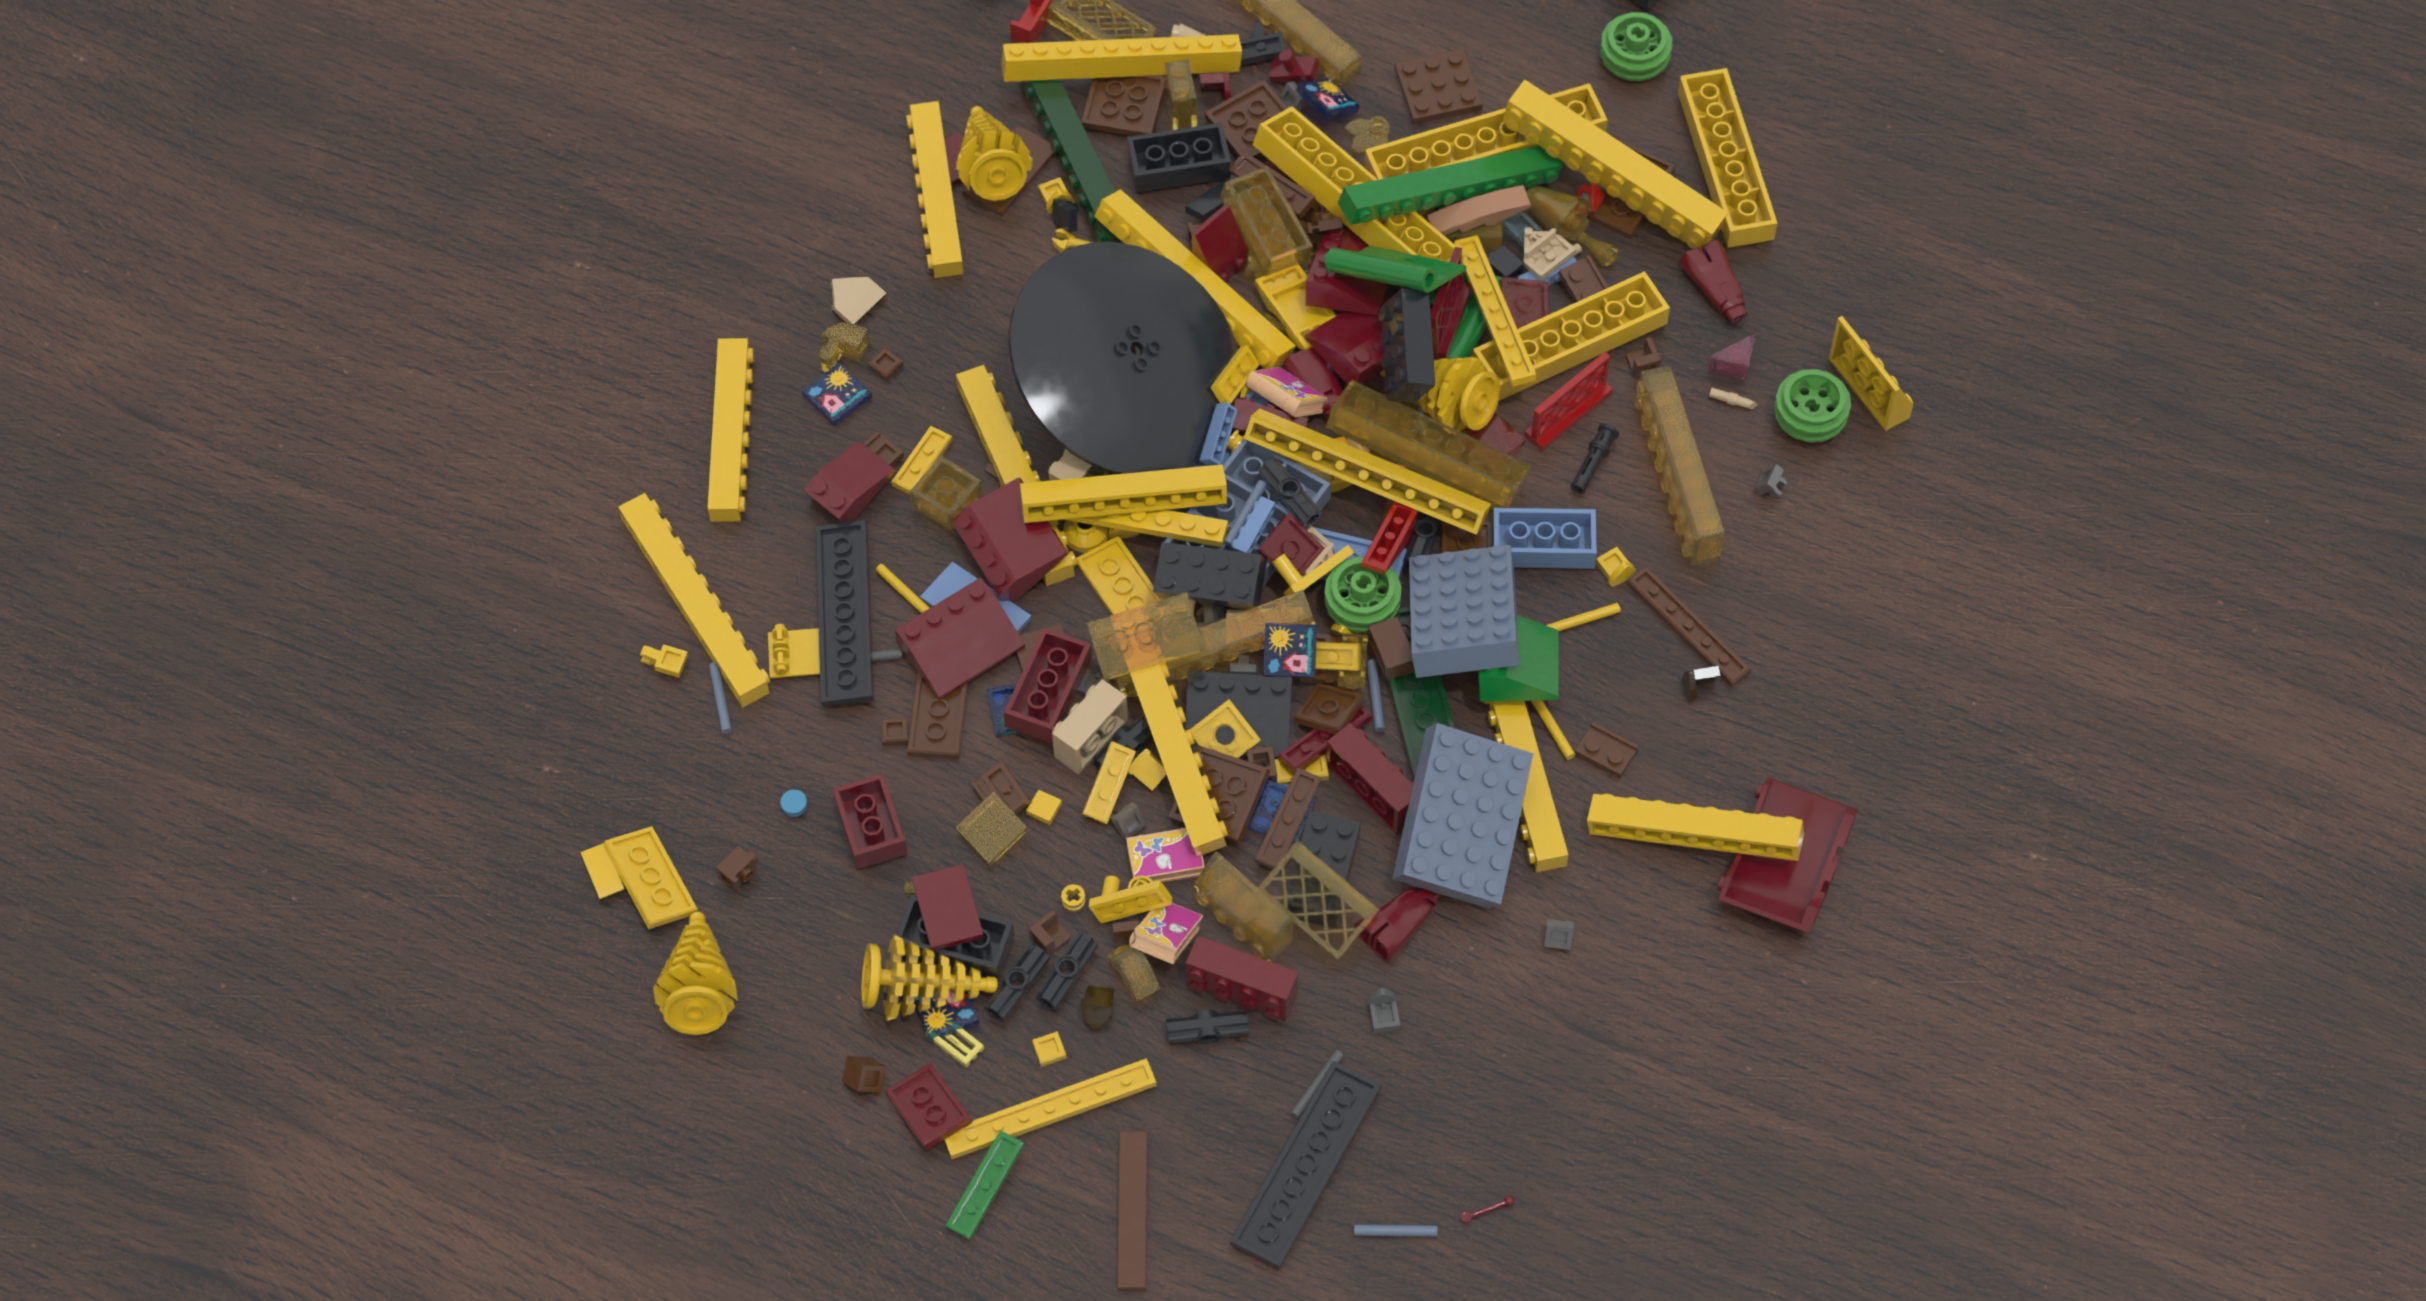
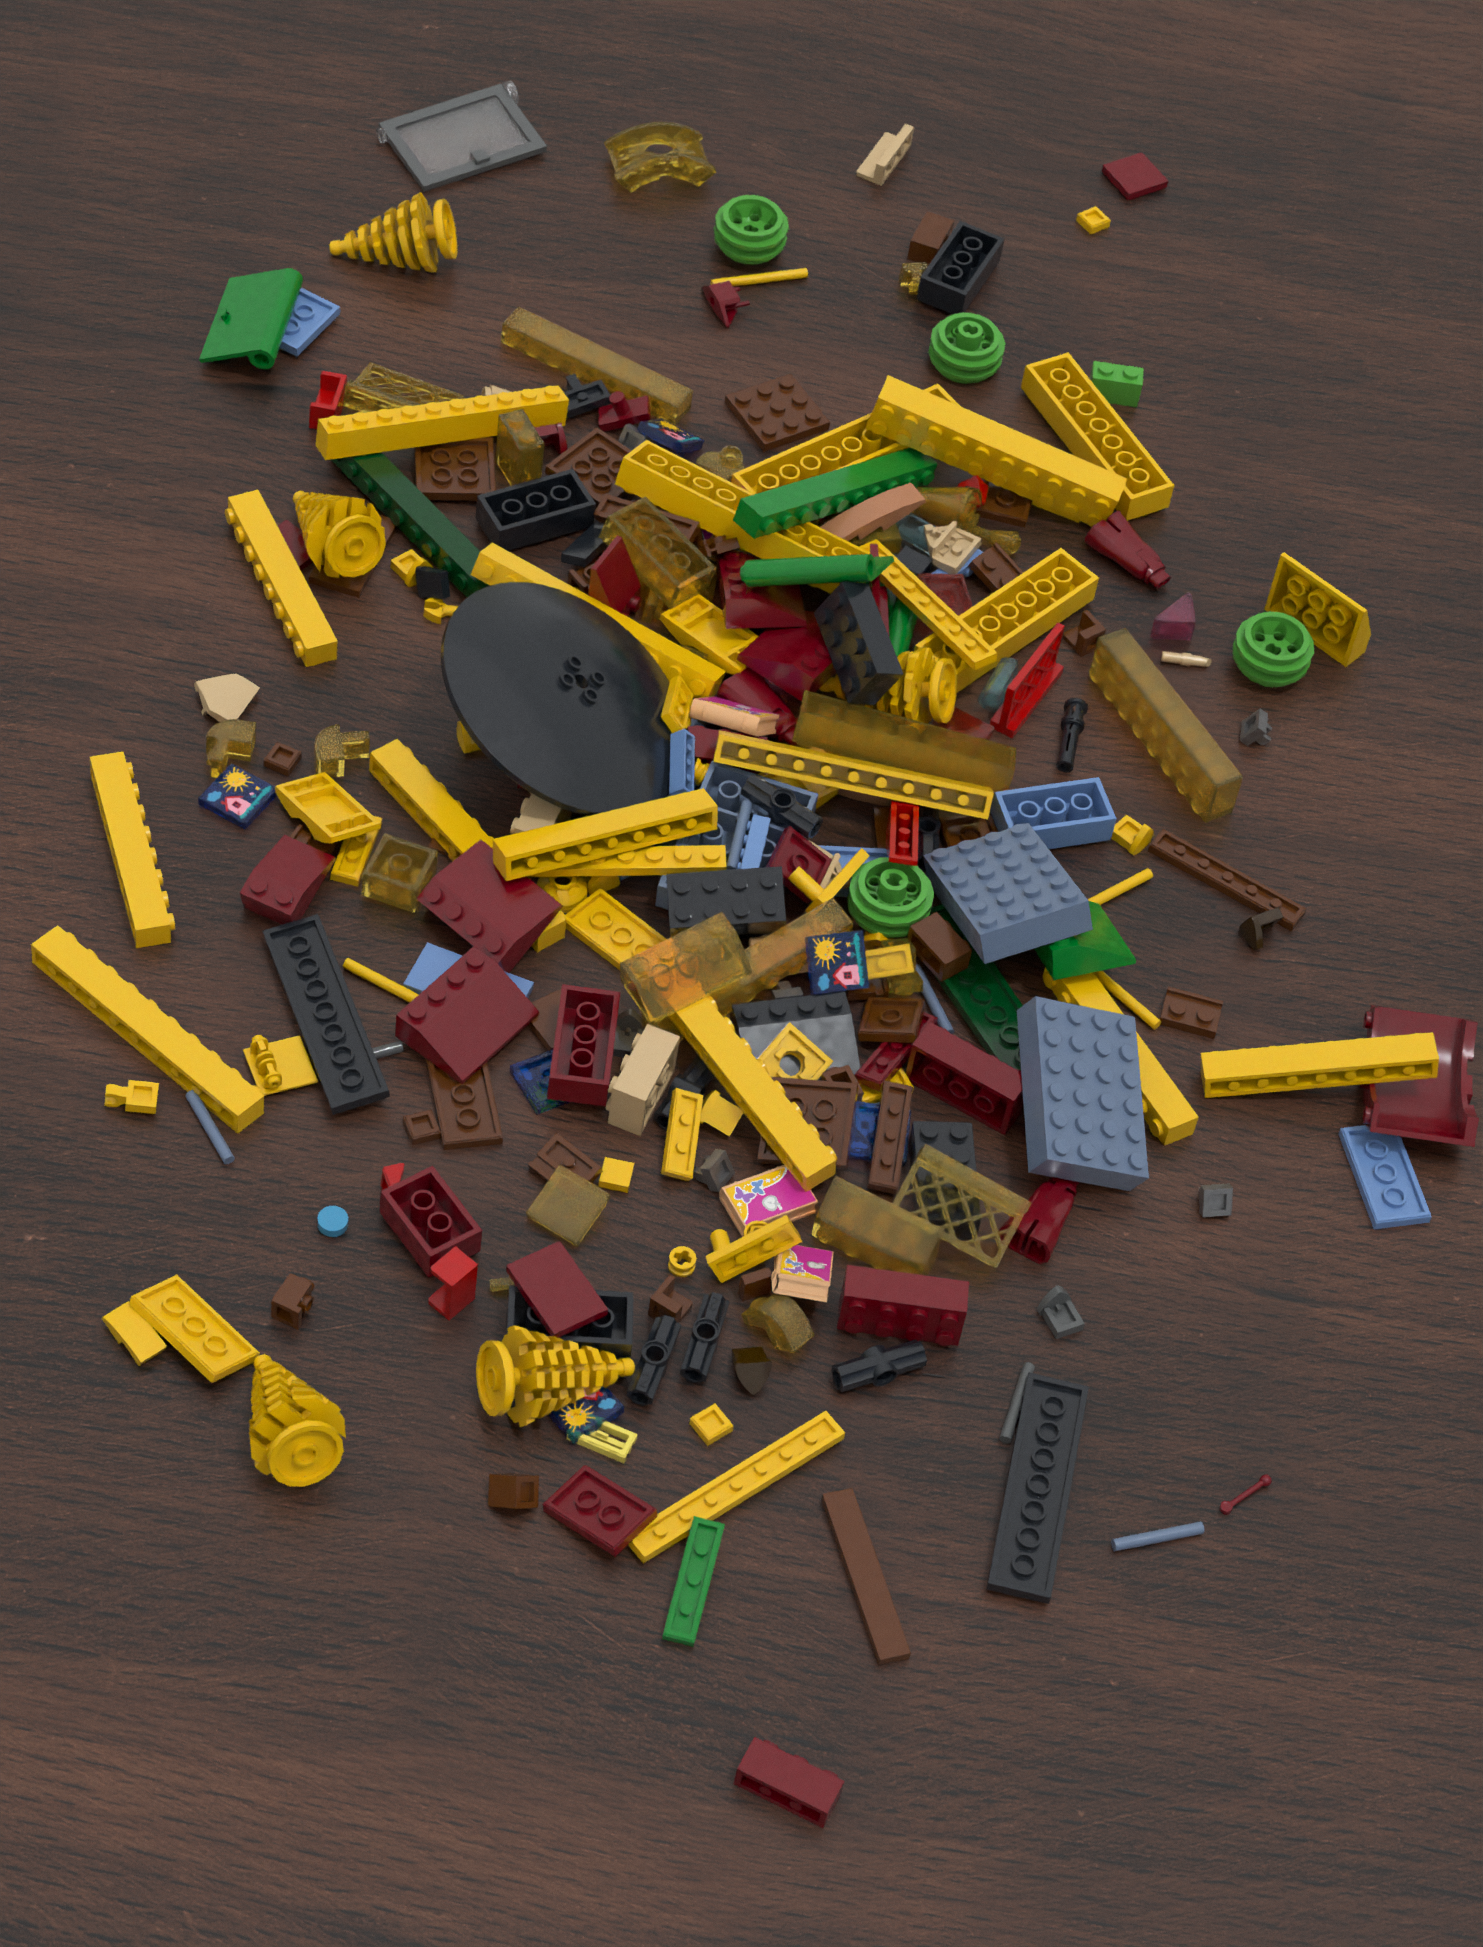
camera: 25 degrees left, 10 degrees down
none -> yellow slope [275,772,381,843]
none -> clear yellow brick [314,724,370,777]
none -> red slope [380,1163,405,1190]
none -> red panel [428,1246,478,1321]
none -> clear light blue brick [978,658,1018,713]
none -> bright green brick [1090,361,1143,407]
none -> medium blue tile [1338,1125,1432,1229]

